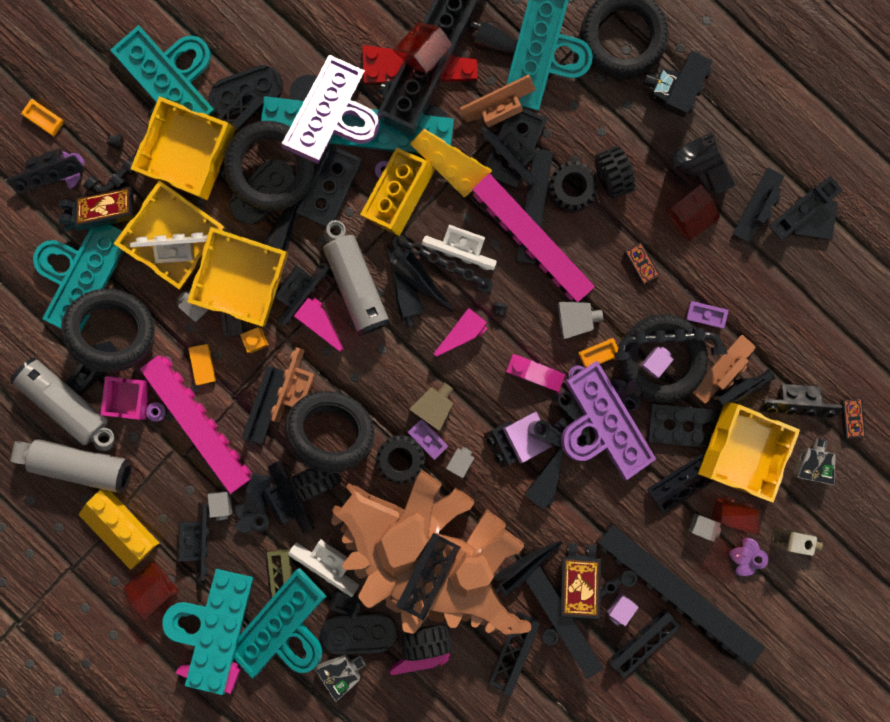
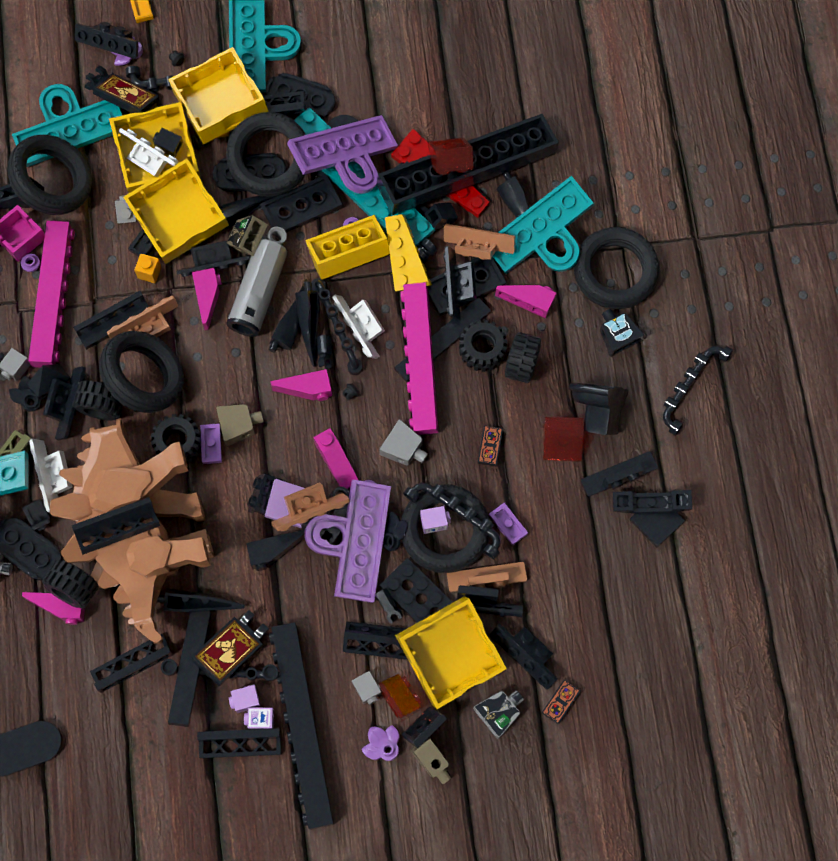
camera: 35 degrees right, 15 degrees down
light orange tile [188,344,216,385] -> none
light grey brick [446,447,474,478] -> none
light orange tile [578,338,618,368] -> none
black brick [663,51,713,118] -> none
none -> black brick [153,128,183,158]
none -> dark tan torso [227,216,268,256]
none -> brick [244,708,274,730]
none -> nougat bracket [271,483,350,531]
none -> black bar [317,335,333,369]
none -> black bar [375,587,403,624]
none -> black tile [402,707,447,748]
none -> black wheel [417,238,437,264]
none -> black brick [425,202,458,229]
none -> dark pink slope [495,285,556,318]
none -> black bar [663,346,733,436]

